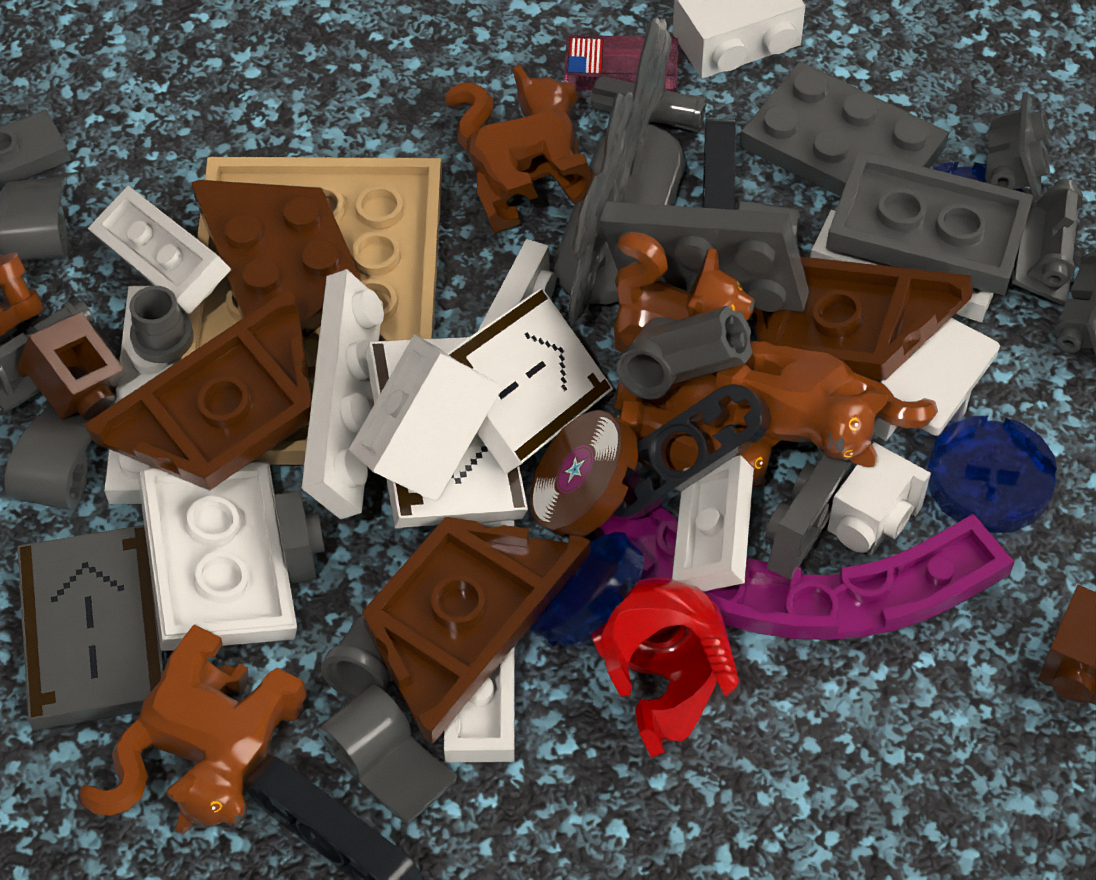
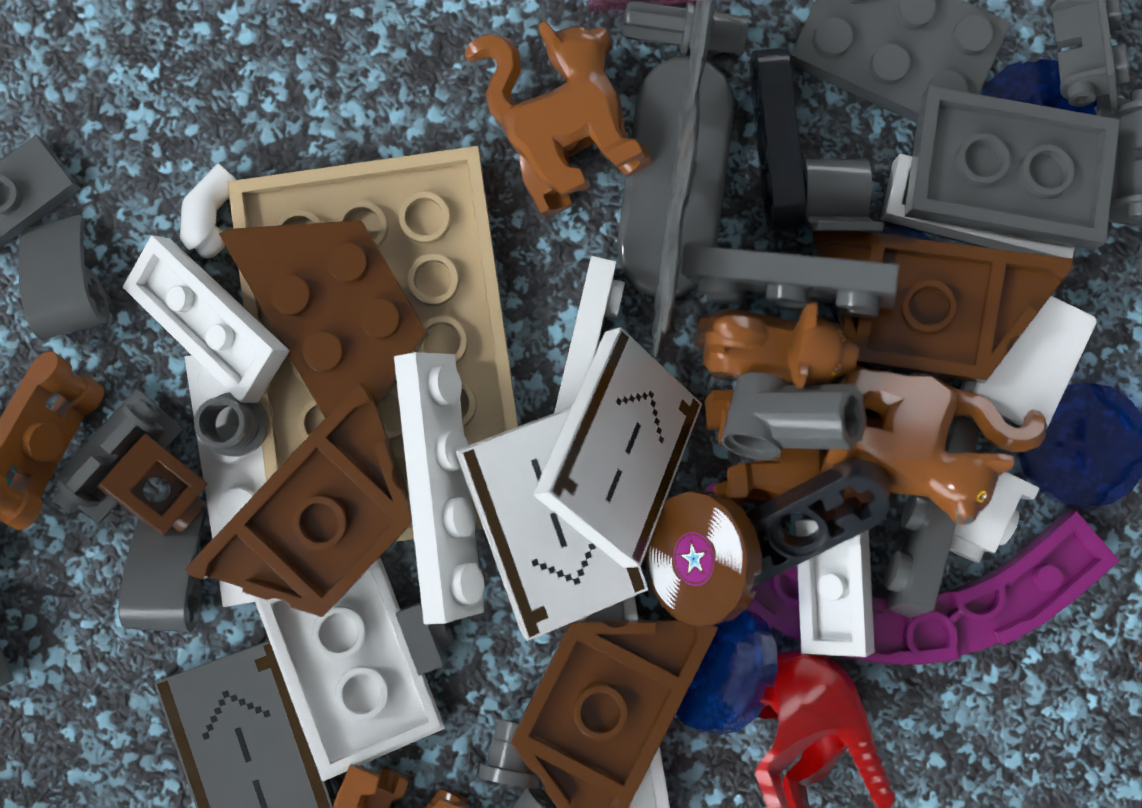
camera: 10 degrees left, 30 degrees up
white panel [349,334,501,500] -> none
none -> white arm [180,163,236,259]

